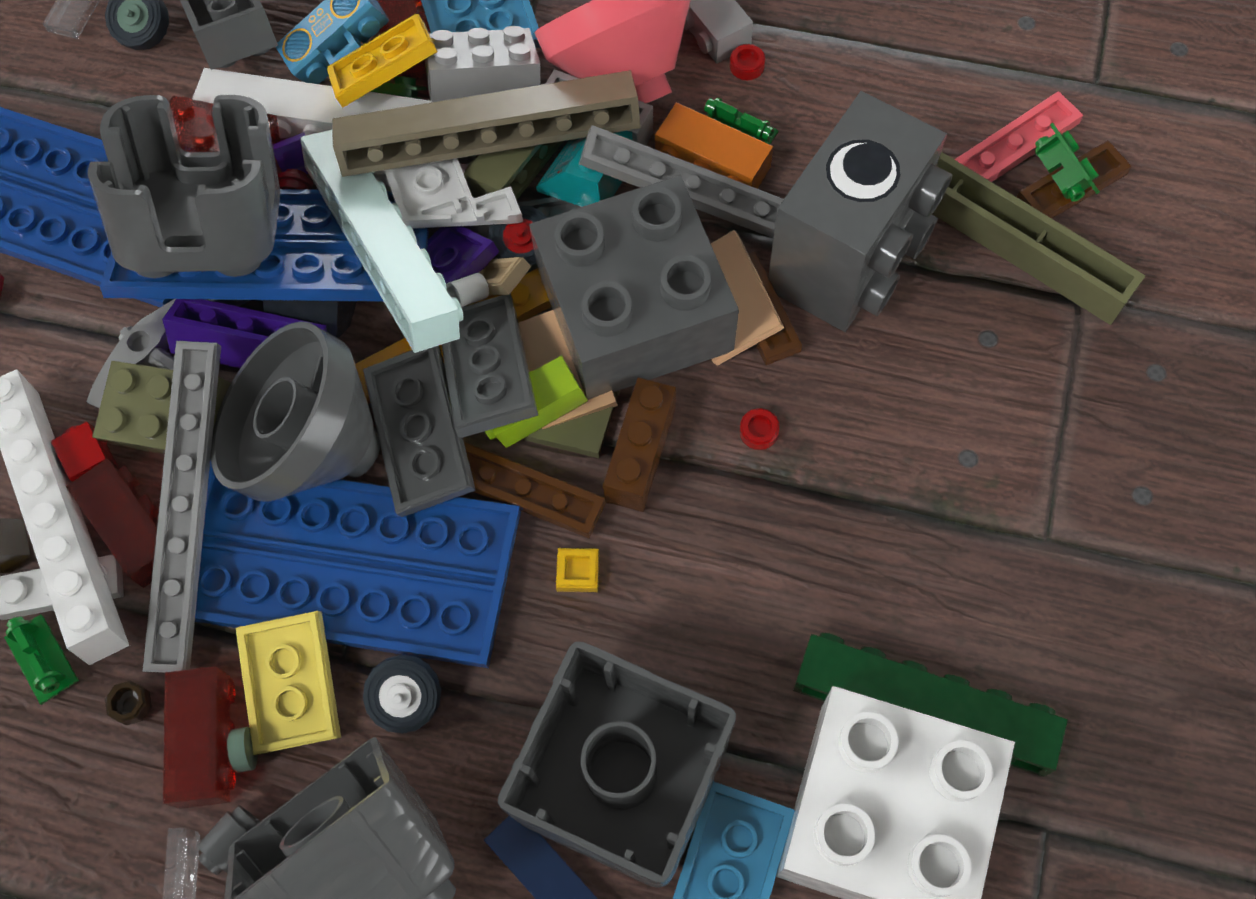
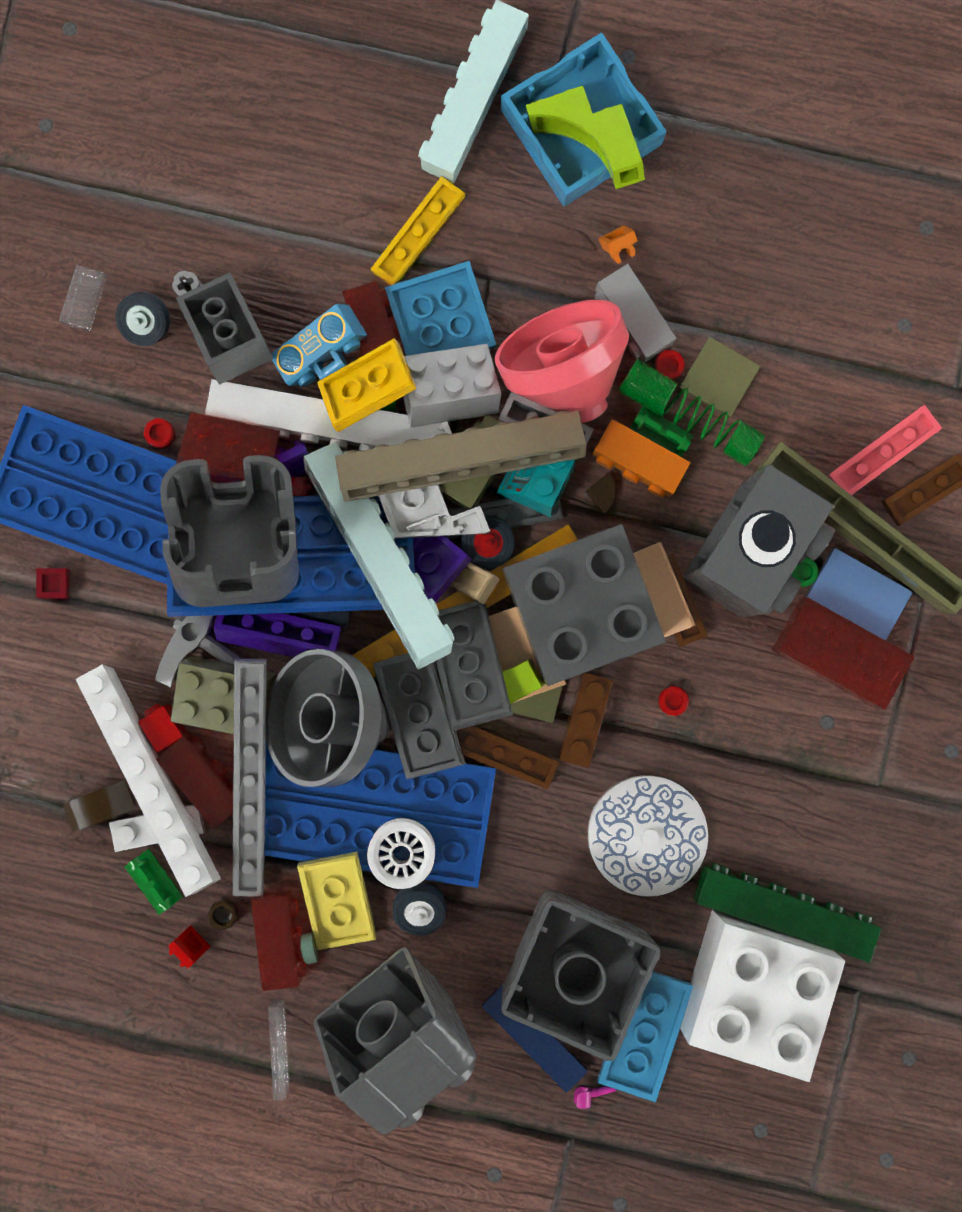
camera: 10 degrees left, 20 degrees up
dark grey brick [197,805,260,875] -> none
white hinge [446,273,489,307] -> none
yellow tile [556,548,599,592] -> none
light grey plate [579,125,784,238] -> none
green hinge [1035,123,1100,202] -> none
none -> red tile [167,925,211,968]
none -> white wheel [367,818,435,889]
none -> white dish [588,775,708,896]
none -> green piece [618,359,765,467]
none -> olive tile [679,336,761,418]
none -> clear red brick [771,598,914,710]
none -> green tile [791,557,818,587]
none -> medium blue tile [804,548,913,644]

